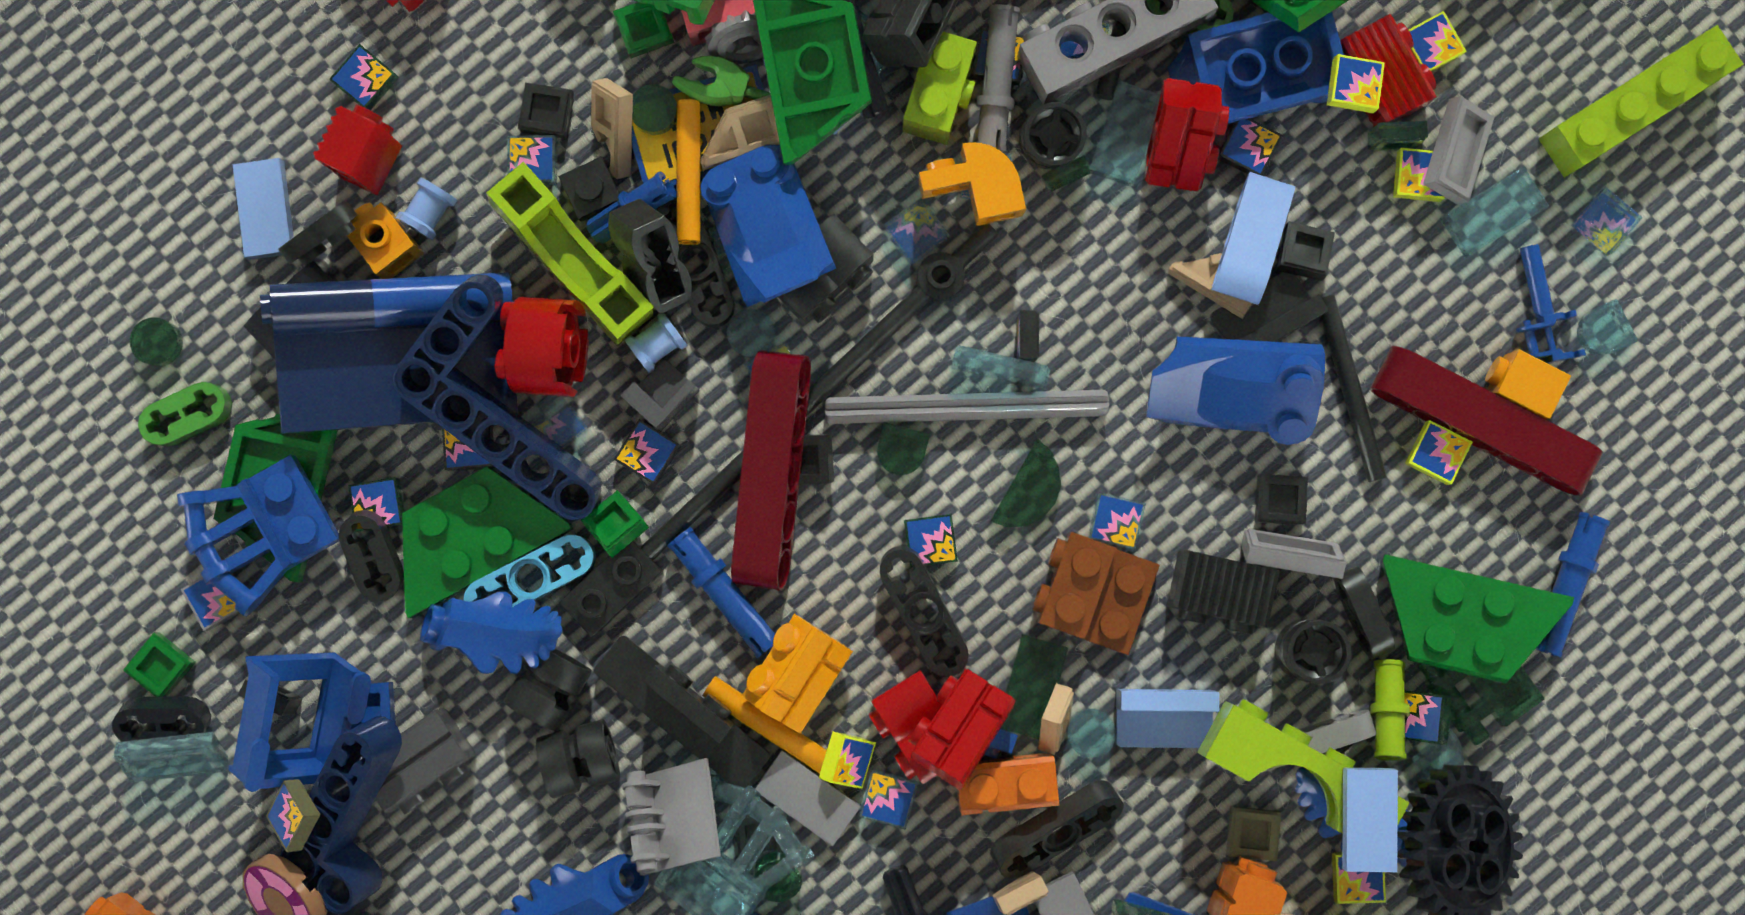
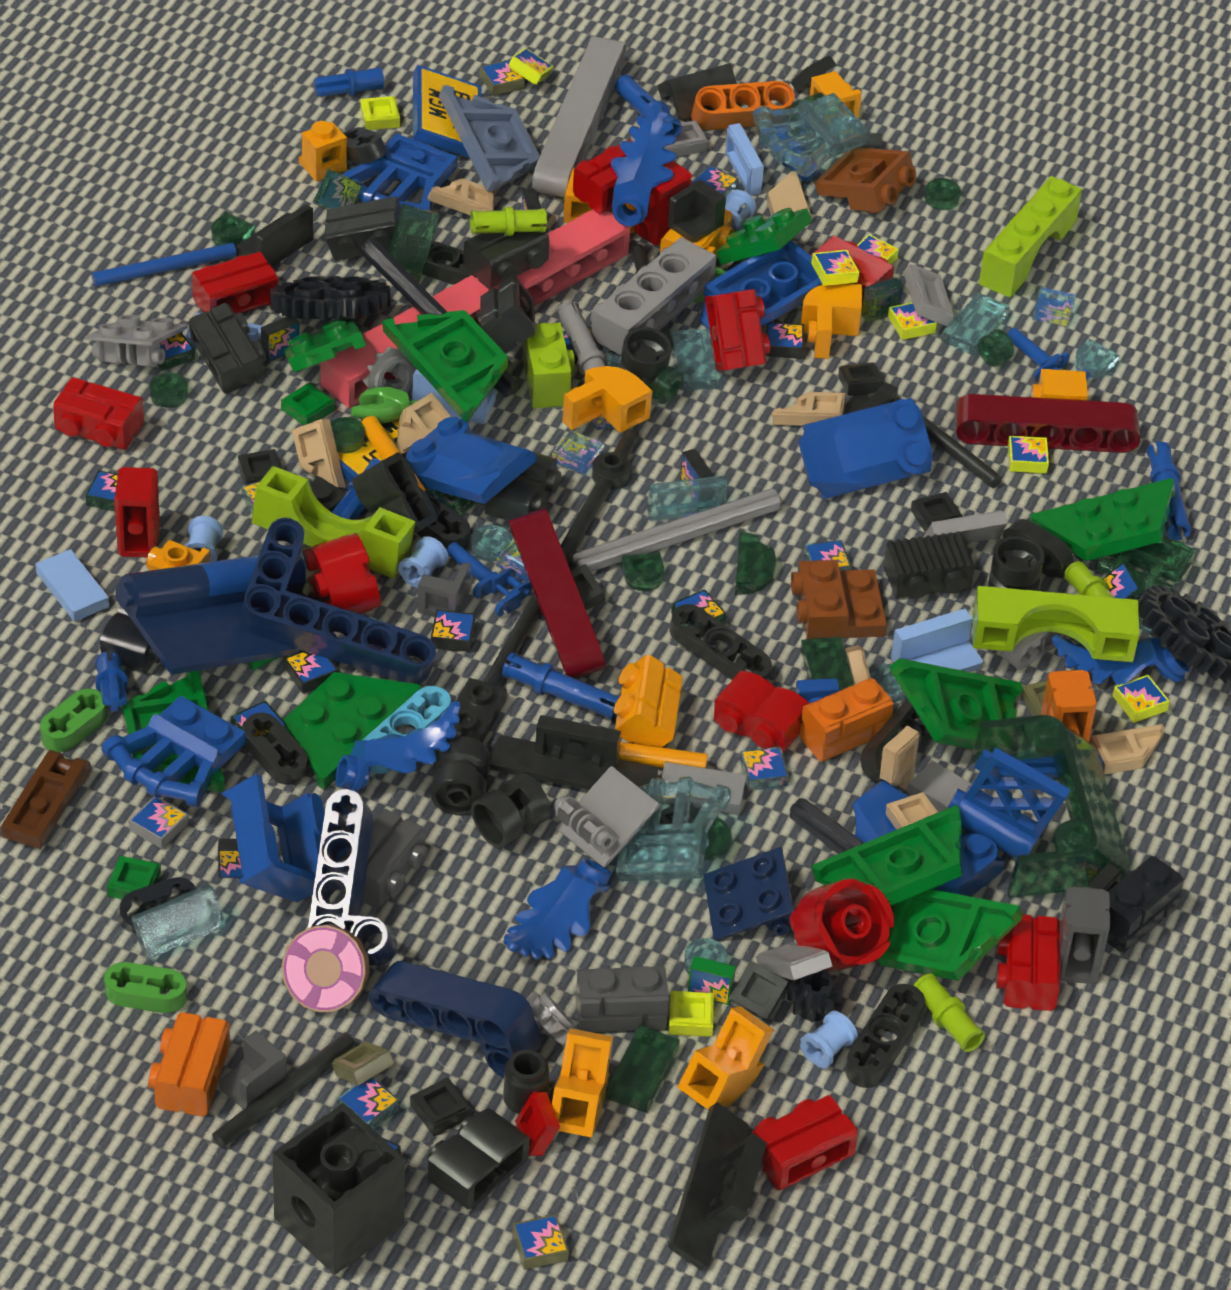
camera: 30 degrees left, 40 degrees down
clear green tile [130,317,183,366] -> none
tile [266,779,320,852] -> none
pearl dark grey plate [278,199,358,266] -> none
green tile [580,490,649,558] -> none
tile [819,731,876,789] -> none
red brick [909,669,1016,790] -> none
light blue beam [1211,172,1295,305] -> none
light blue tile [1342,768,1398,872] -> none
none -> reddish brown plate [1,749,91,849]
none -> blue axle [95,652,128,712]
none -> bright green beam [104,962,187,1013]
none -> blue piece [447,542,532,617]
none -> light orange brick [801,284,862,359]
none -> green wing [890,658,1023,753]
none -> clear green bush [978,329,1014,367]

